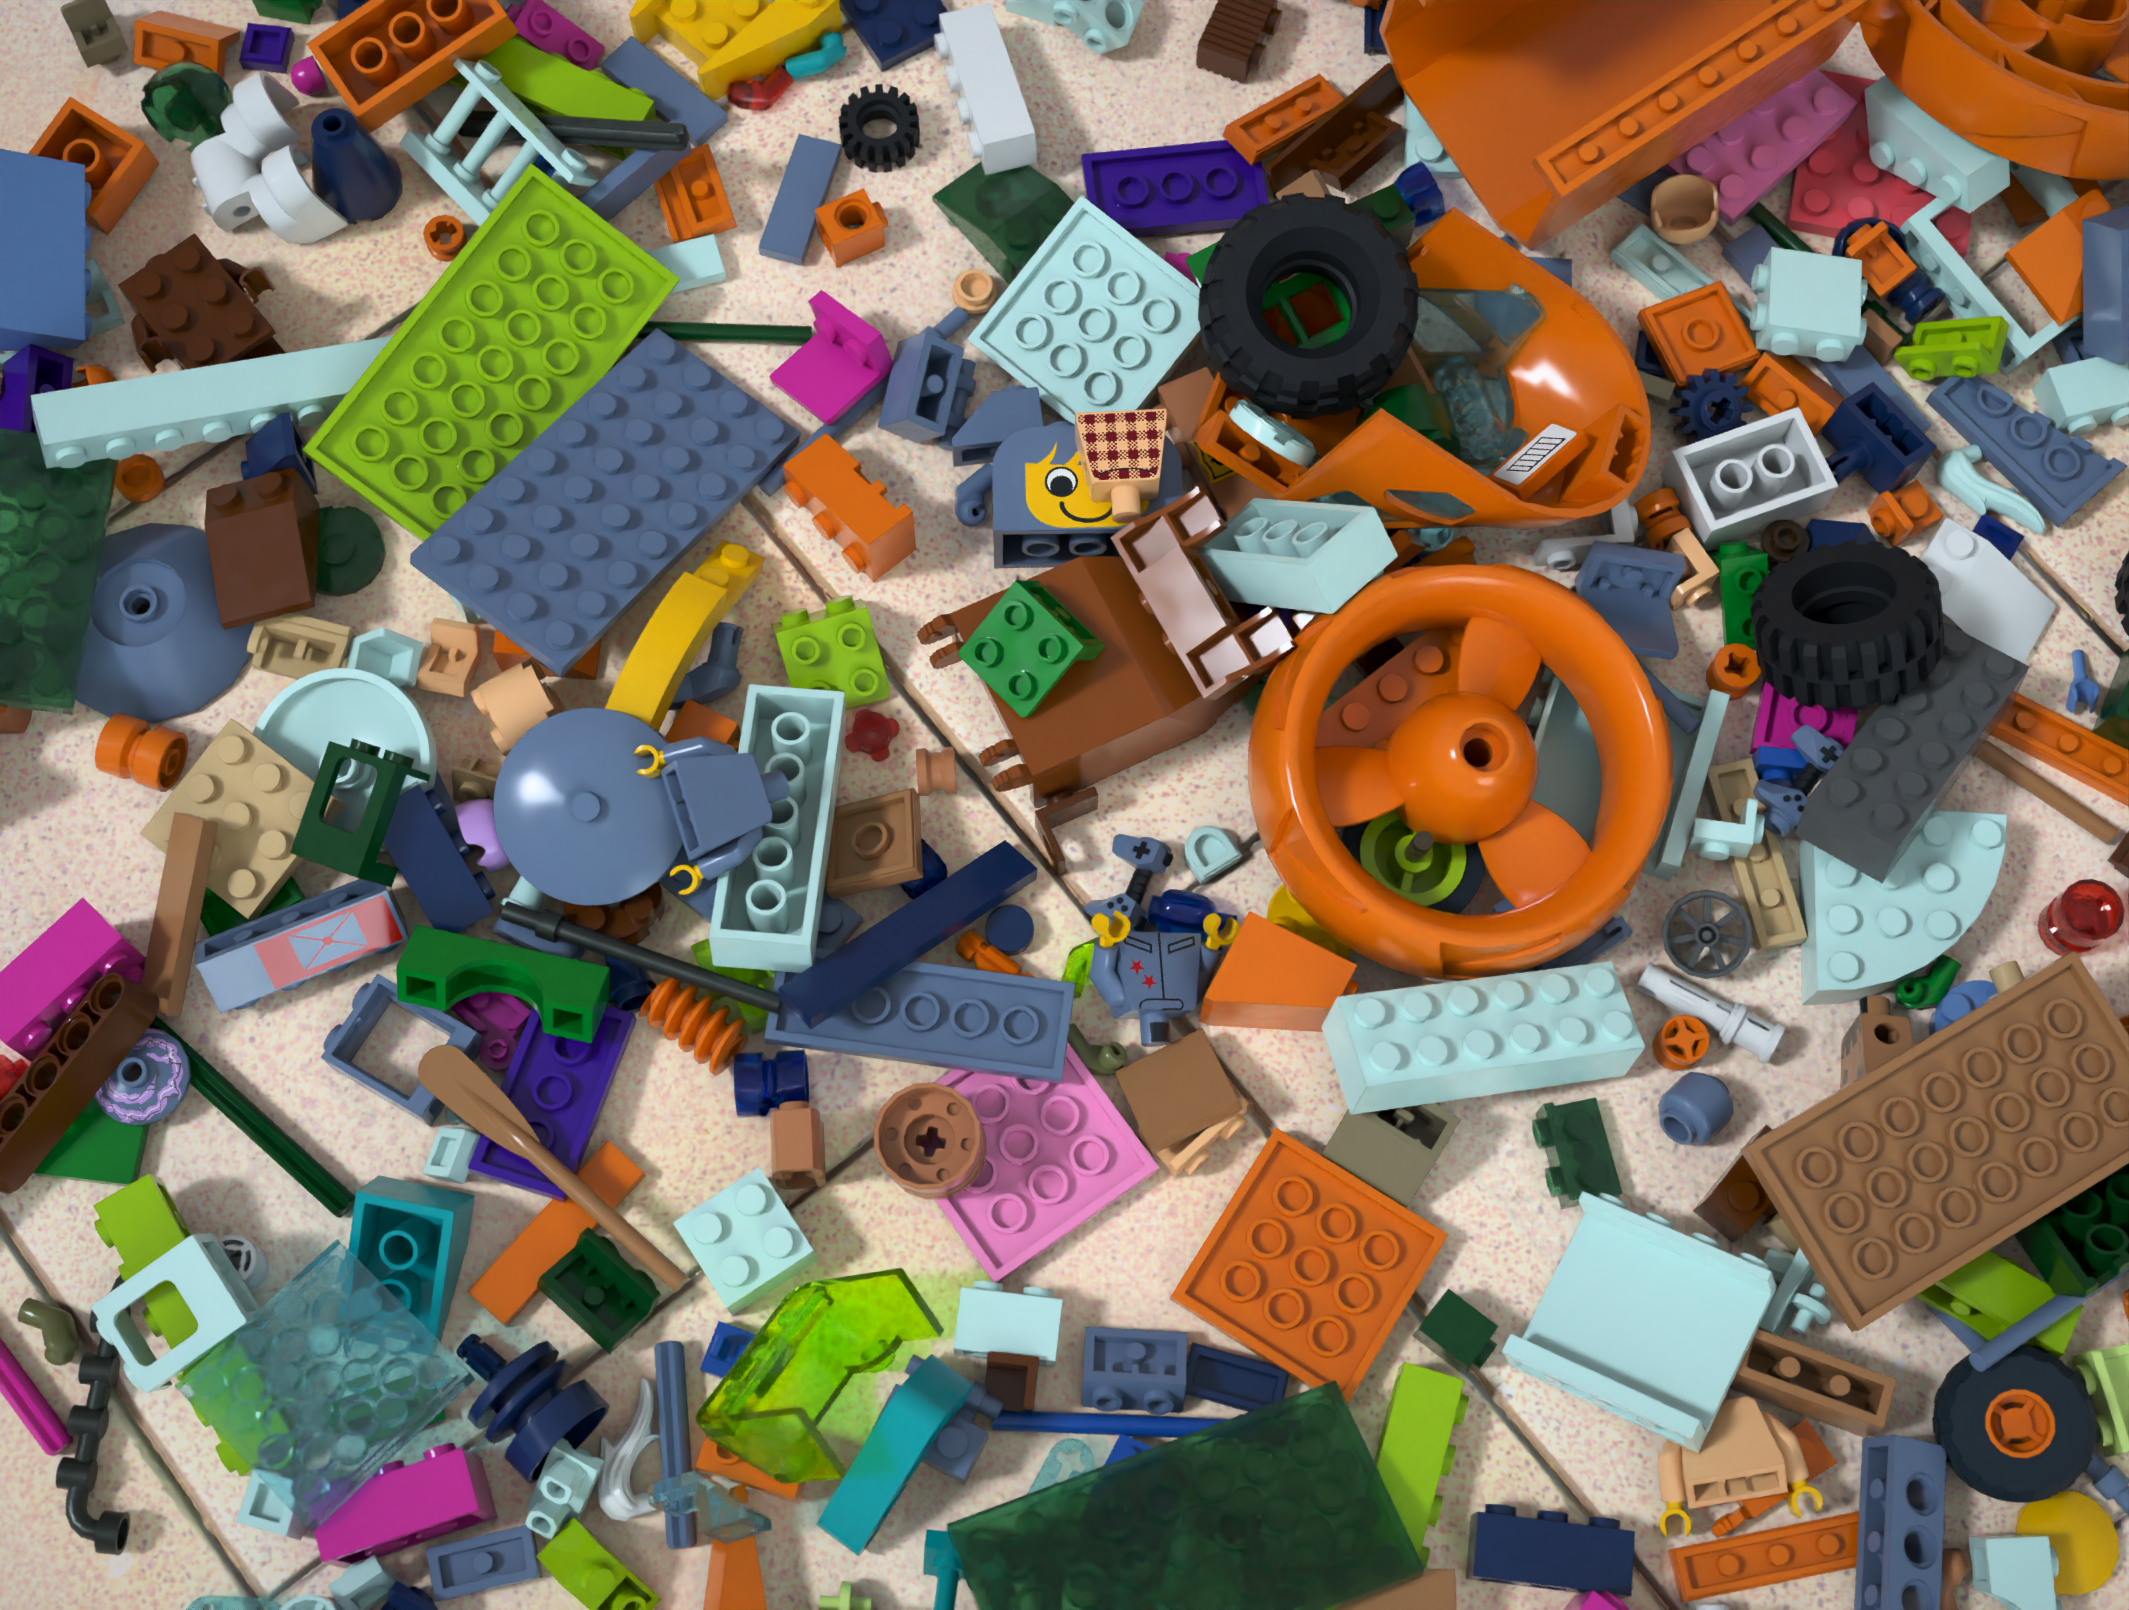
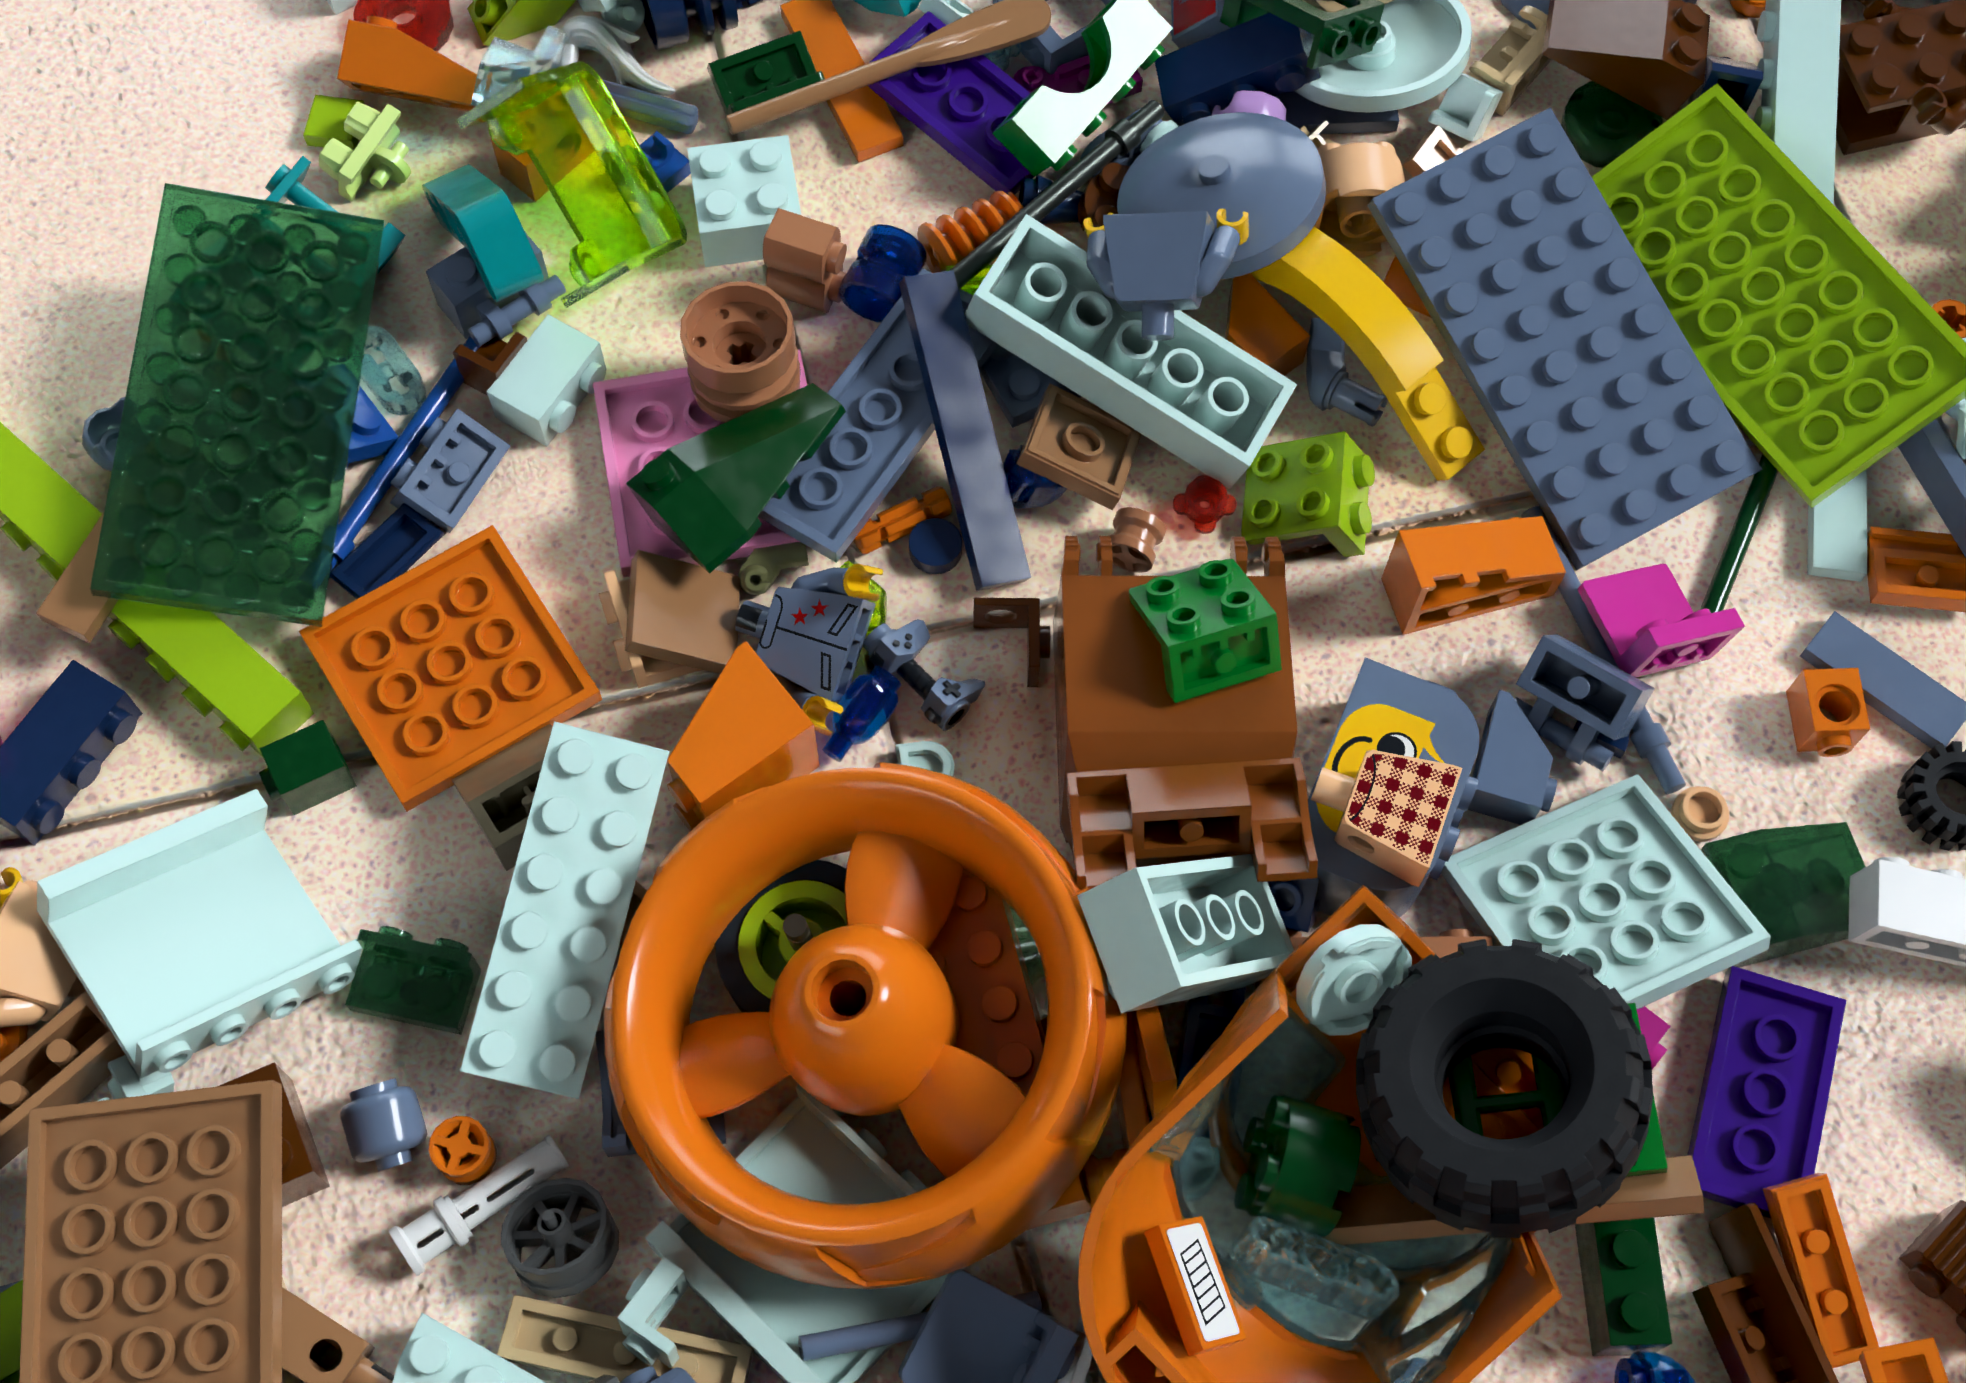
camera: 115 degrees right, 5 degrees down
none -> dark green wedge [626,383,846,574]

